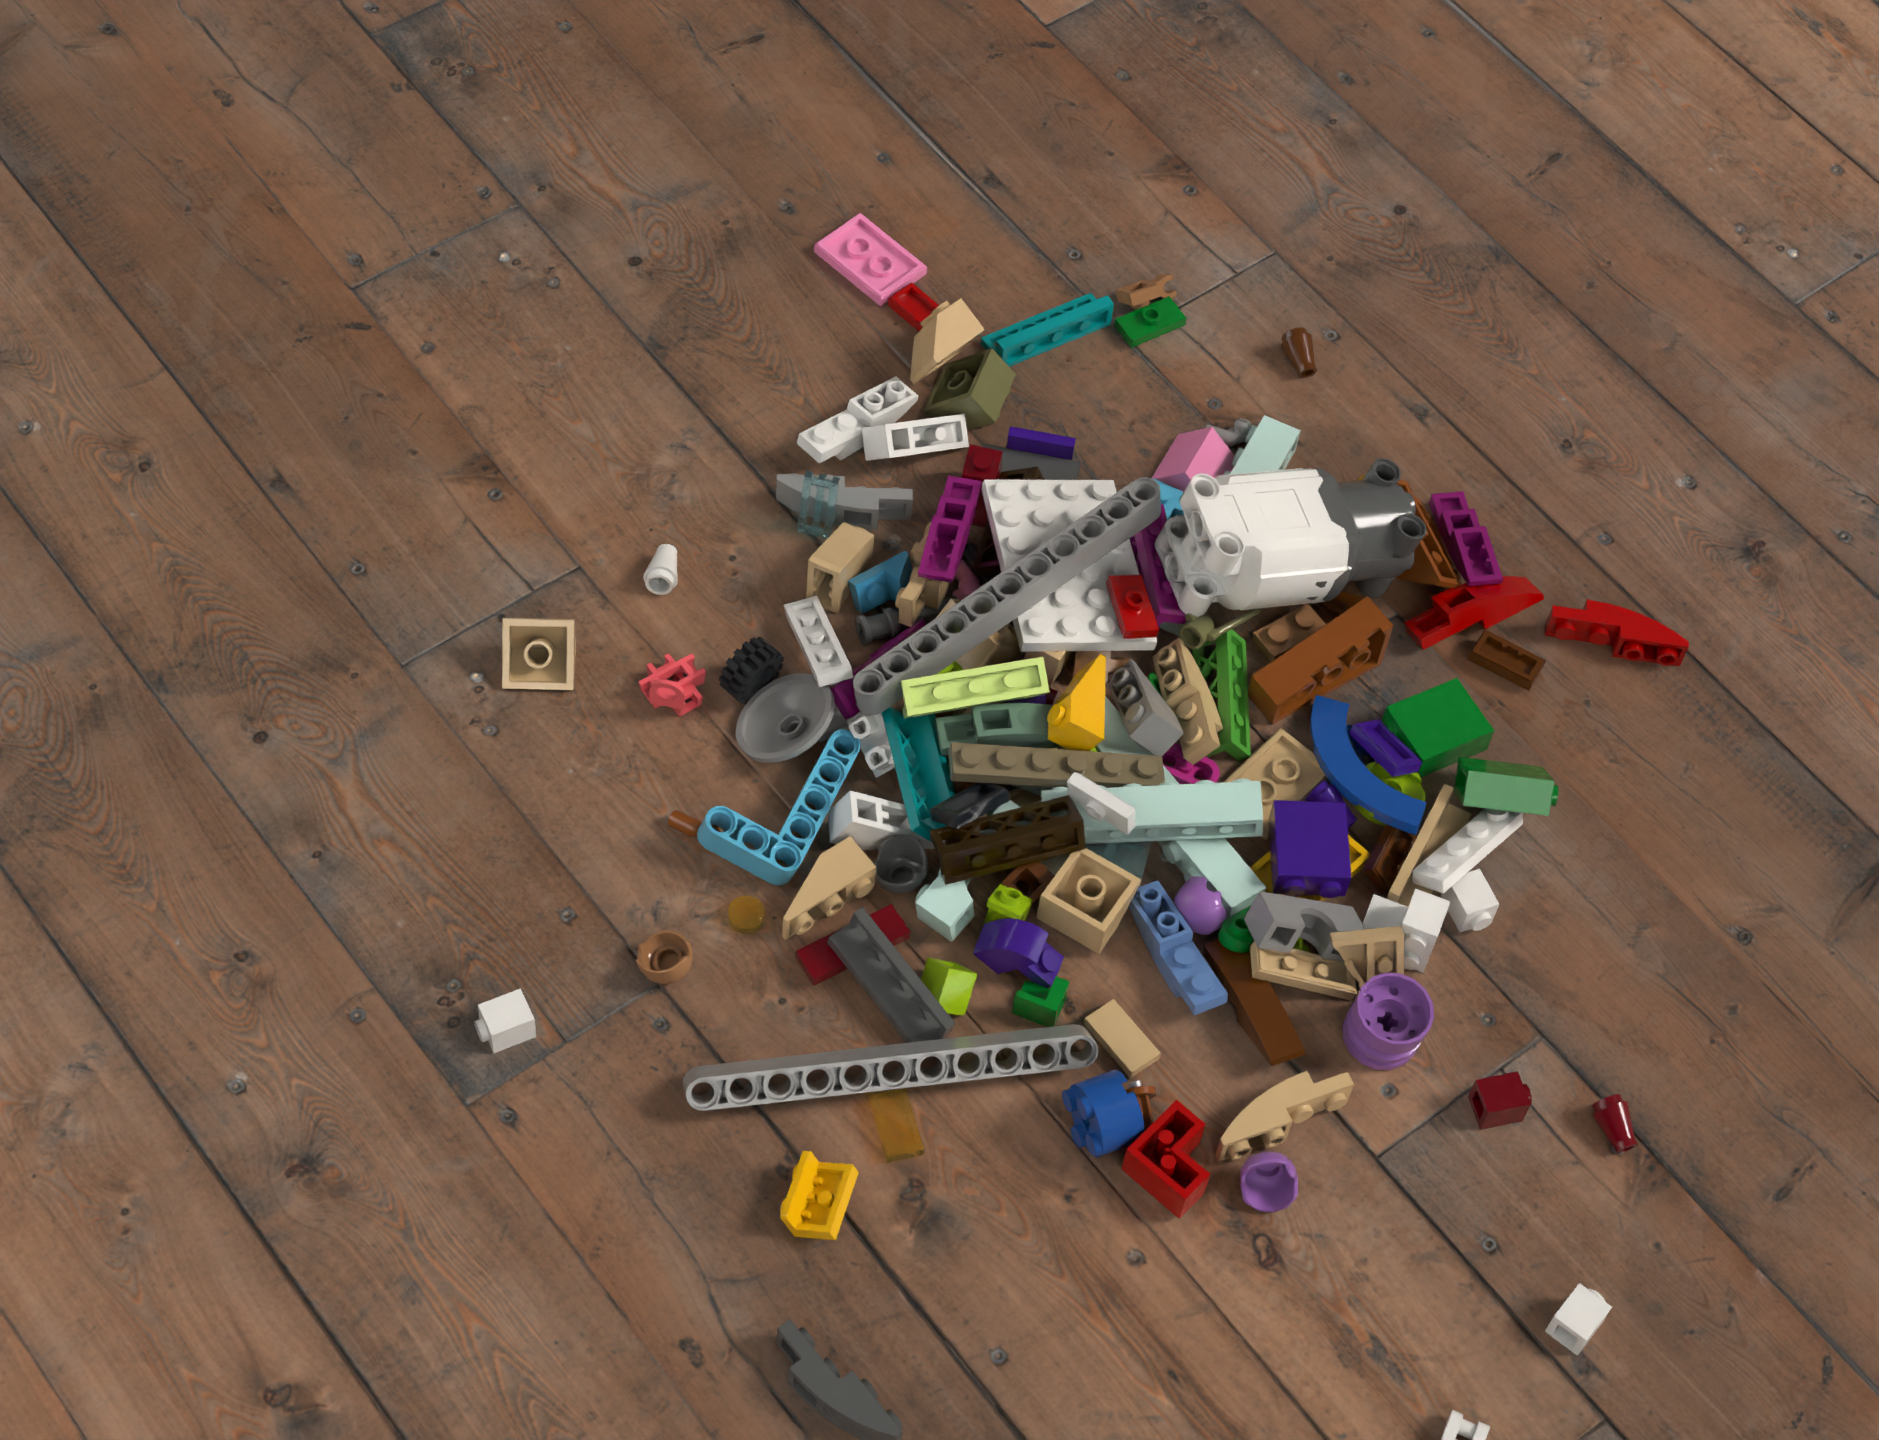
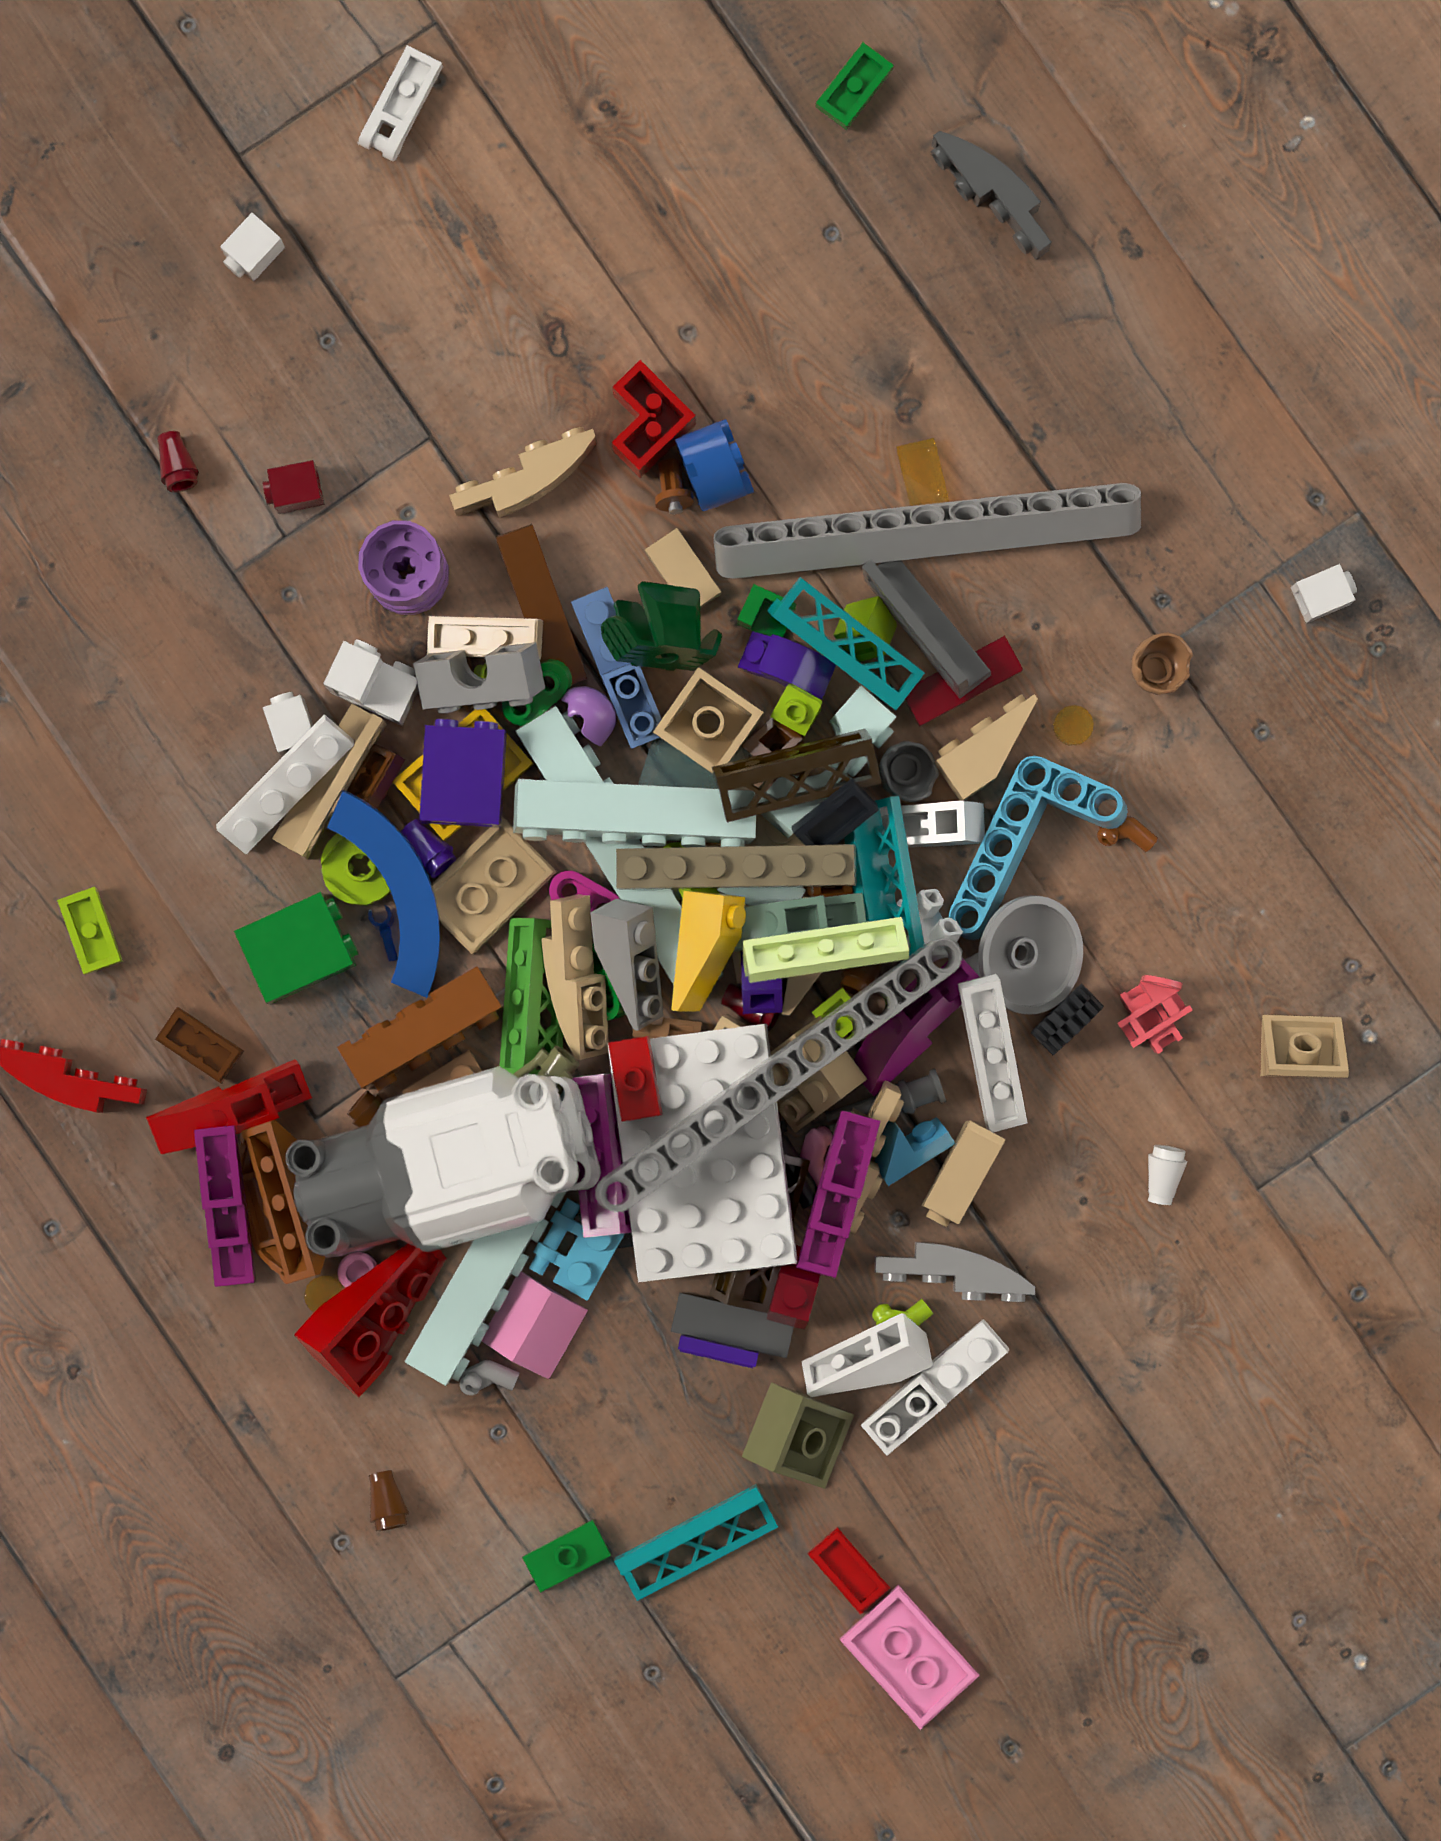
camera: 170 degrees left, 30 degrees up
yellow bracket [780,1151,859,1241] -> none
clear light blue tile [797,470,840,539] -> none
tan slope [910,298,985,384] -> none
white plate [1067,772,1135,835] -> none
medium nougat plate [1115,273,1177,309] -> none
medium lavender hair [1239,1151,1298,1213] -> none
tan wing [1330,926,1404,989] -> none
dark purple tile [1349,719,1422,777] -> none
green brick [1453,757,1558,816] -> none
none -> lime plate [57,887,123,975]
none -> red wedge [294,1243,447,1398]
none -> dark green piece [601,581,722,671]
none -> teal fence [767,577,925,710]
none -> lime arm [872,1299,933,1326]

